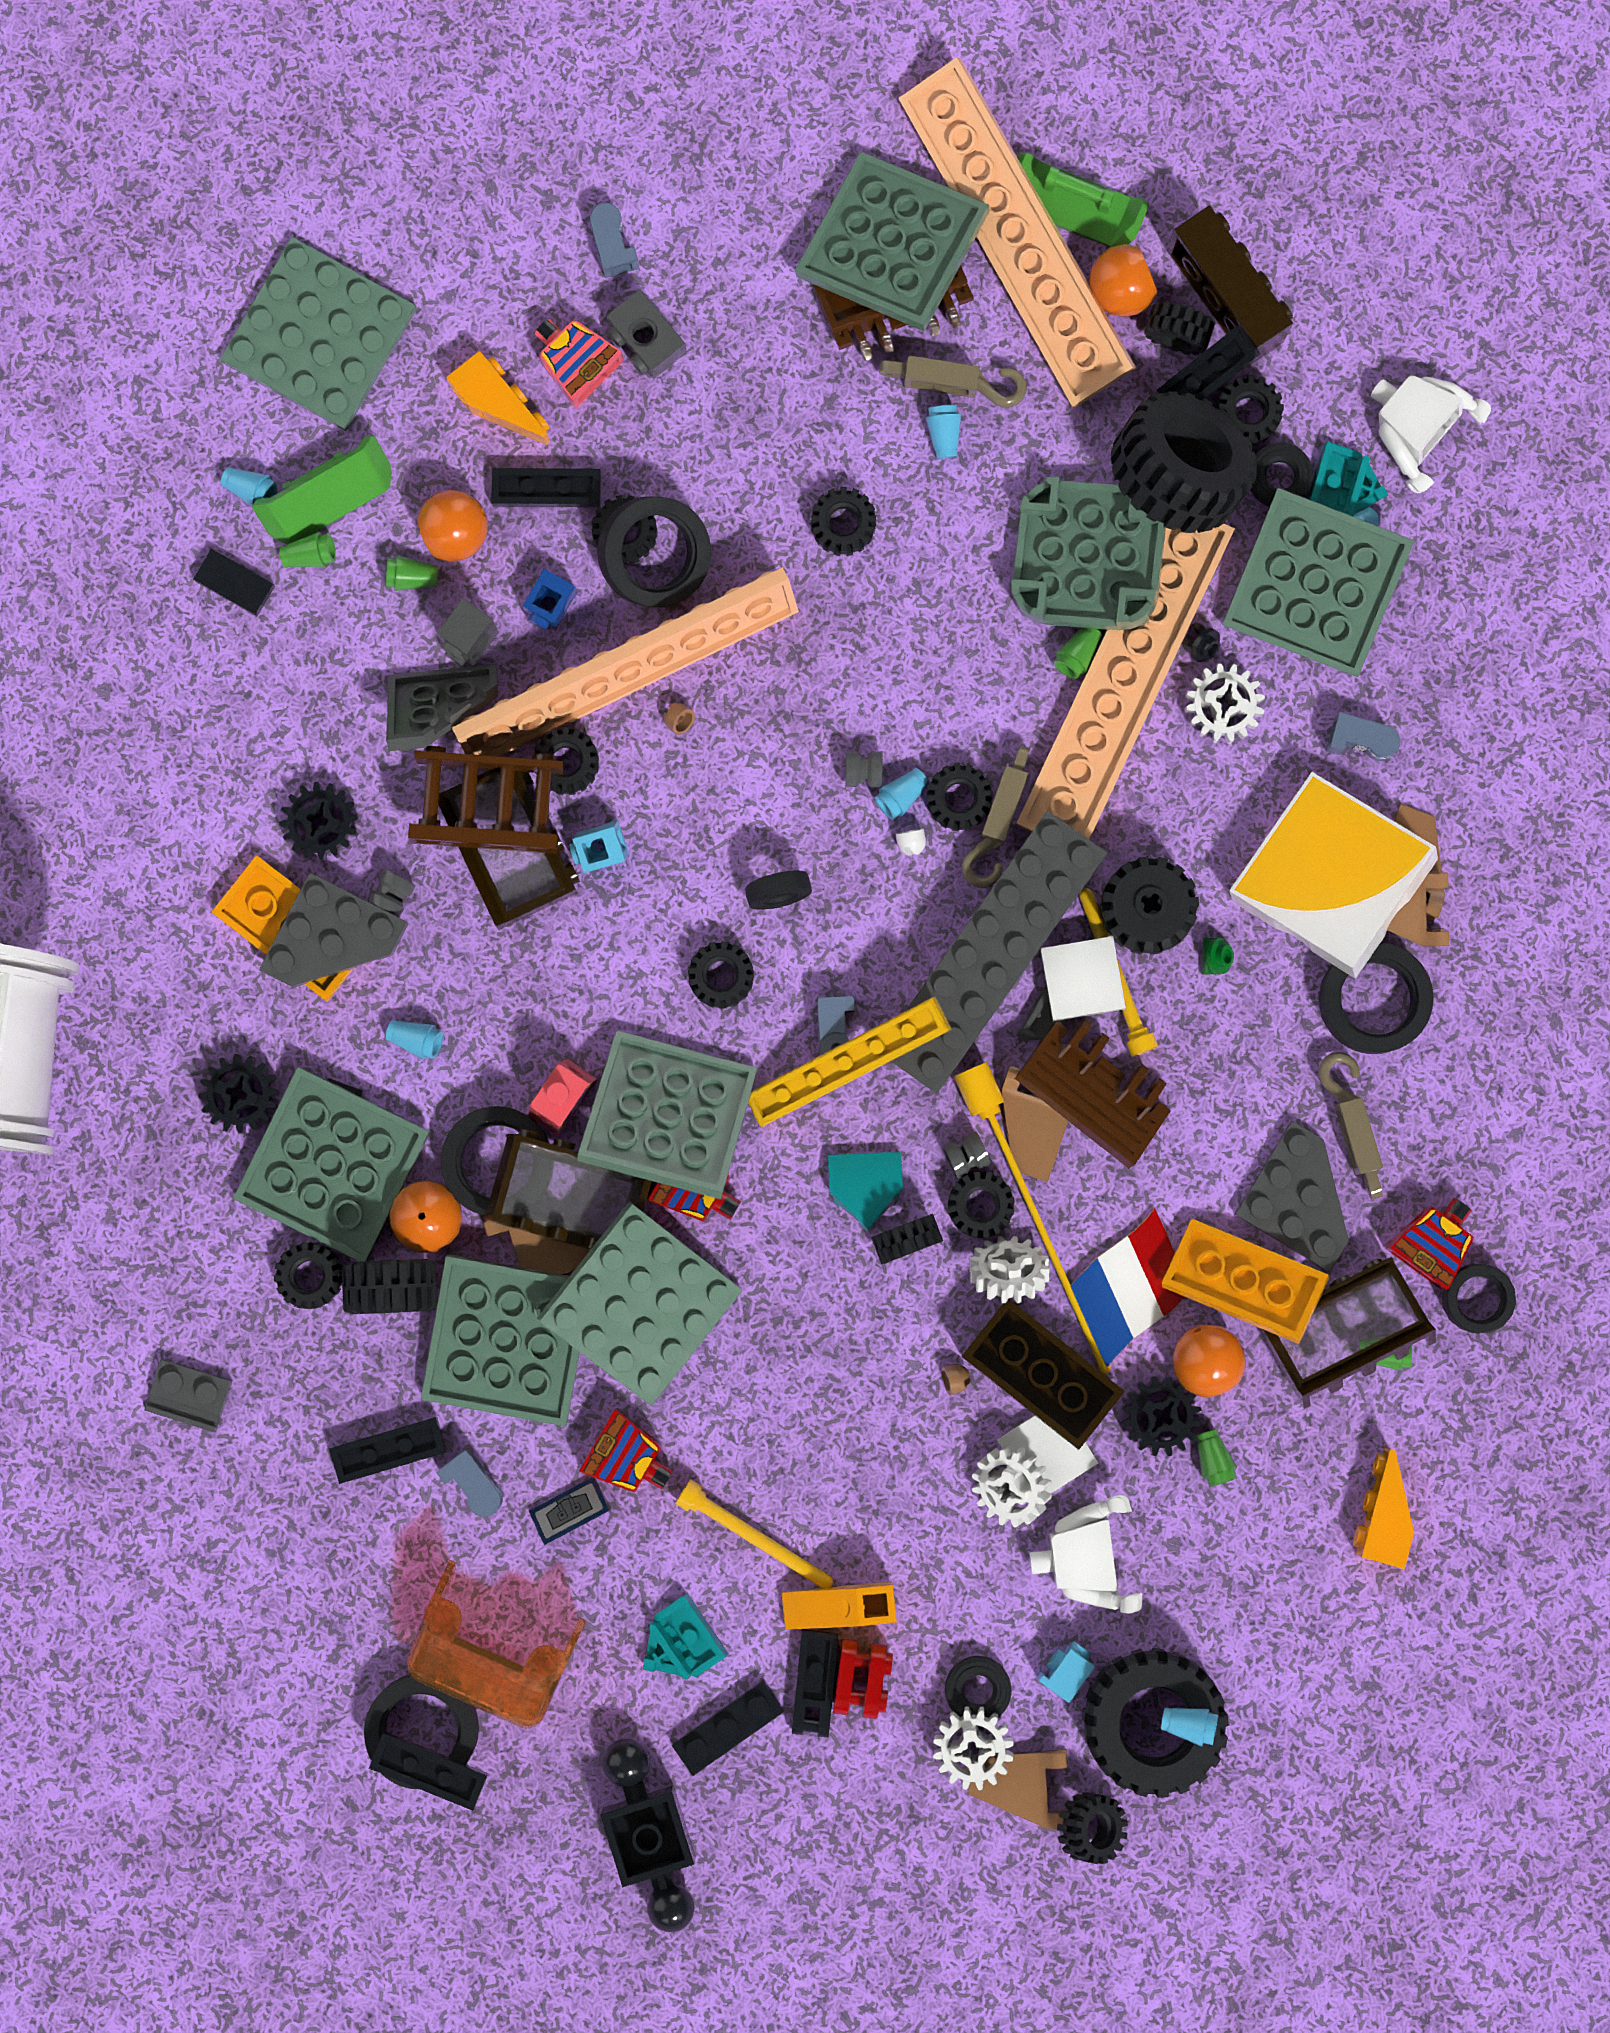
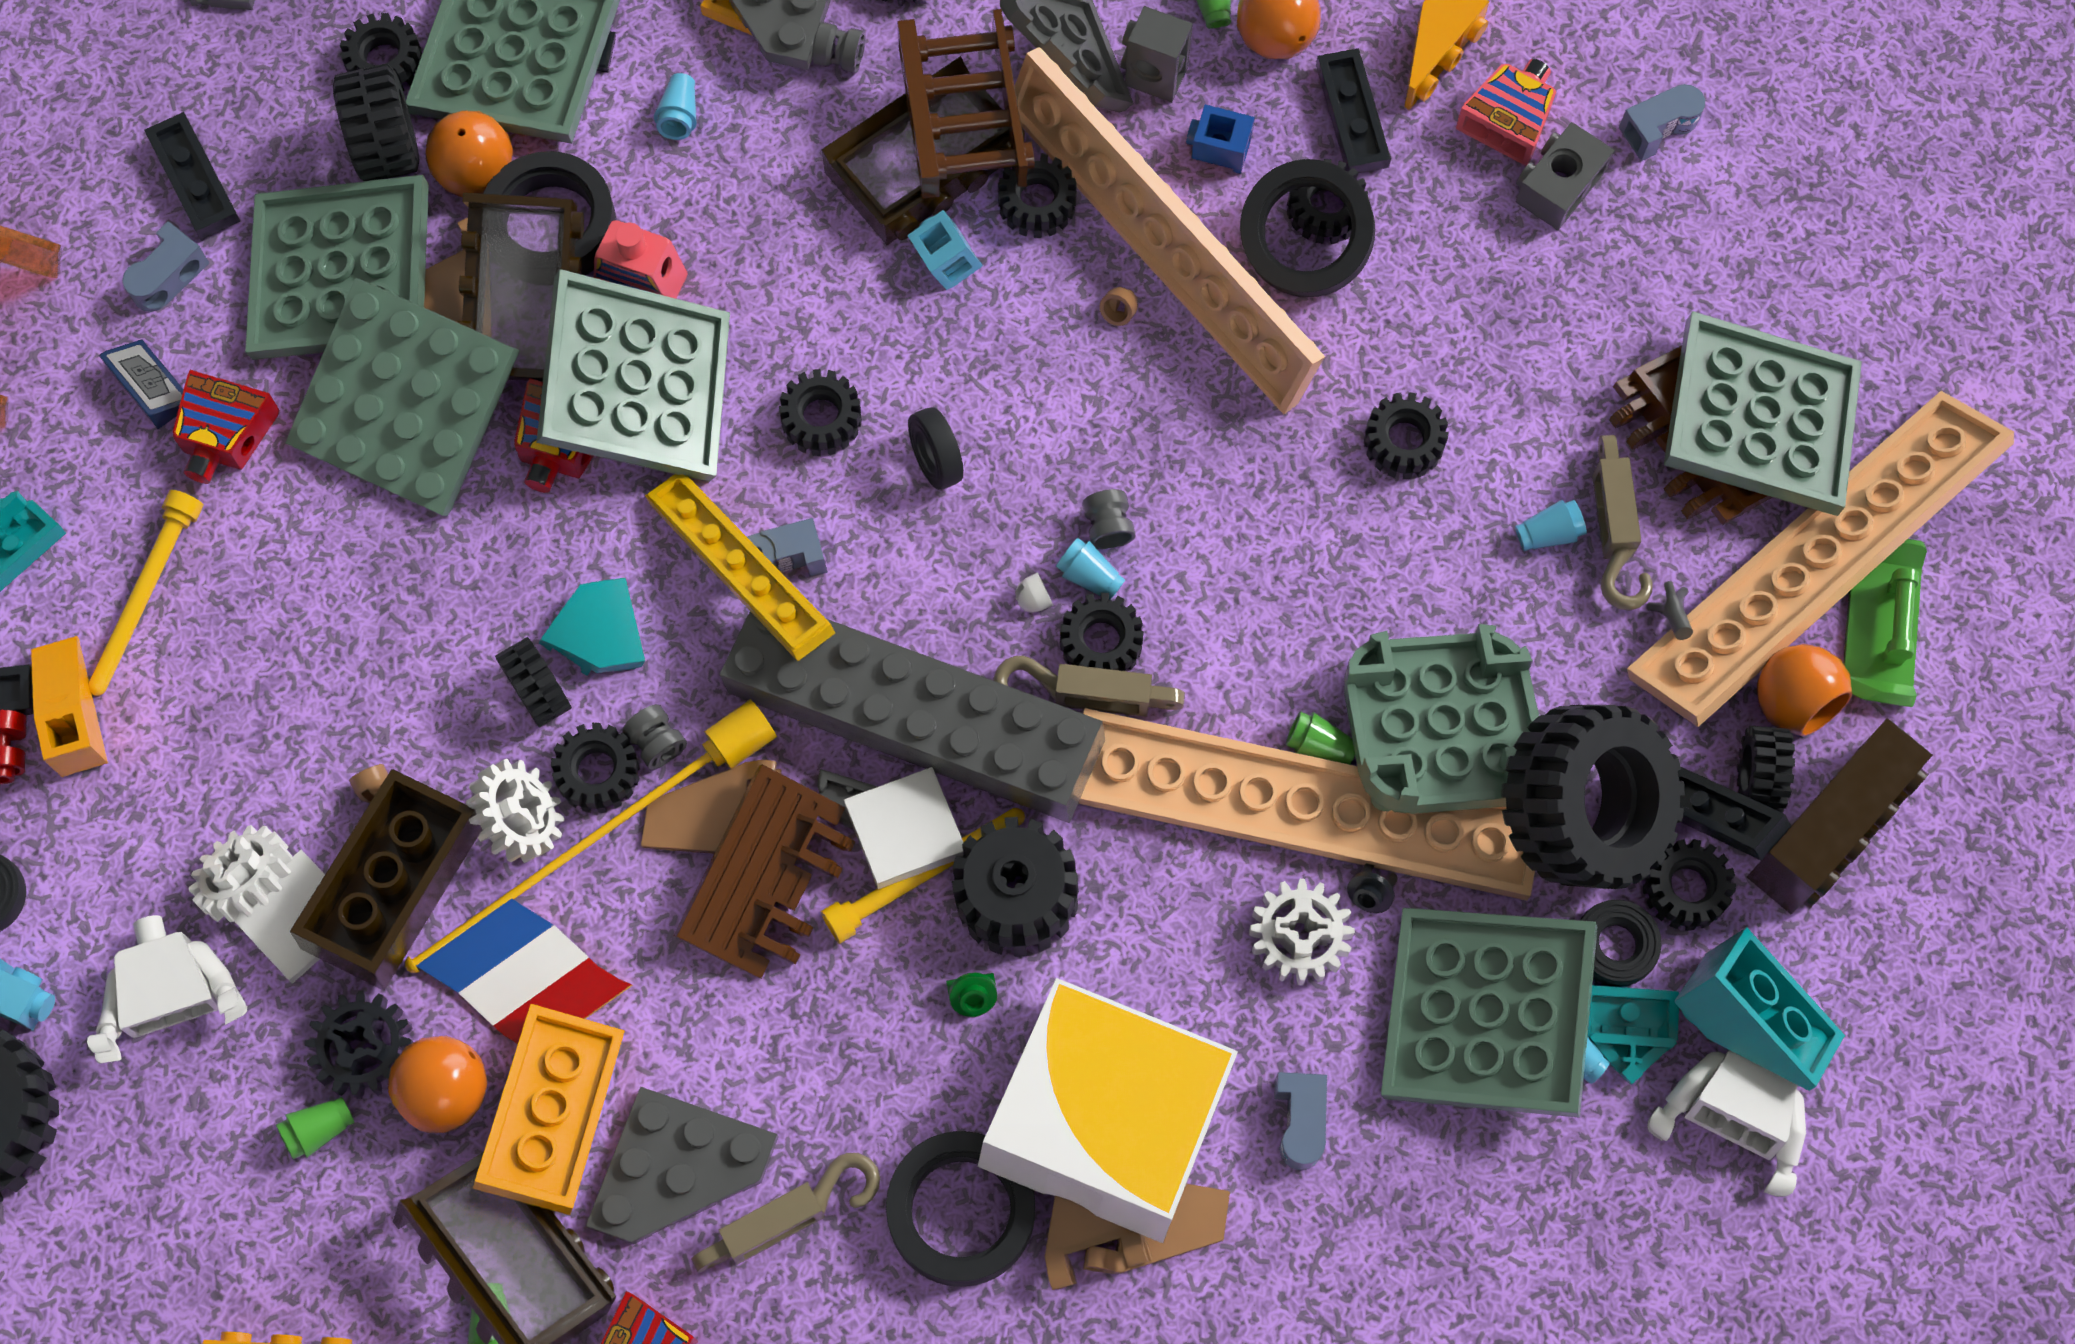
camera: 75 degrees right, 15 degrees down
none -> dark grey bar [1646,581,1693,640]
none -> teal slope [1674,927,1845,1091]

